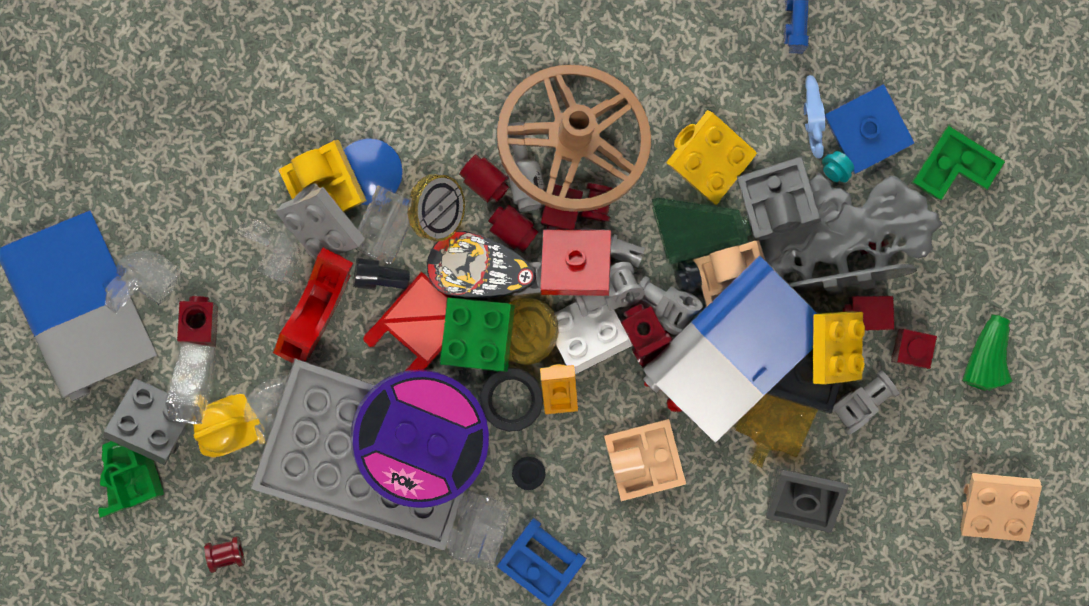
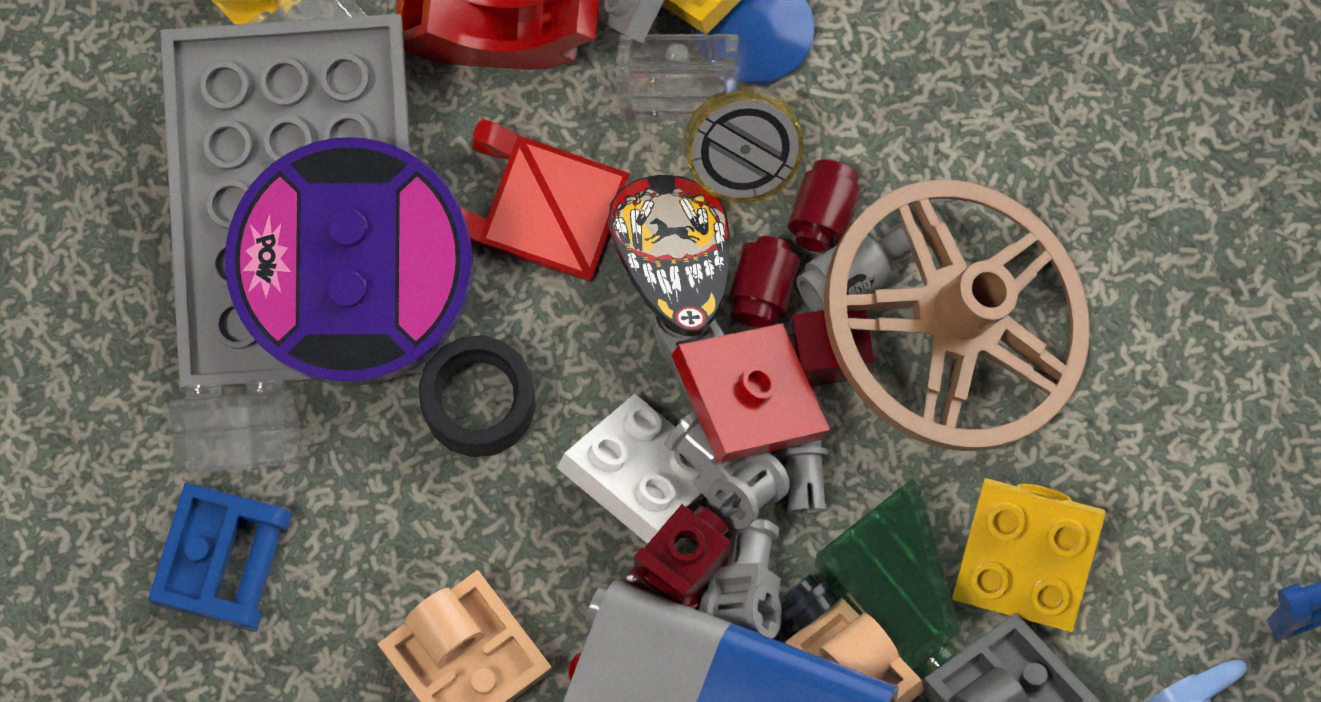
camera: 65 degrees right, 15 degrees down
dark red bush [204,536,245,573] -> none
black piece [353,258,410,290] -> none
green plate [440,298,515,372] -> none
clear yellow tile [509,298,559,365] -> none
black plate [512,456,546,490] -> none
light orange plate [540,364,578,415] -> none
dark red bush [581,183,614,222] -> none

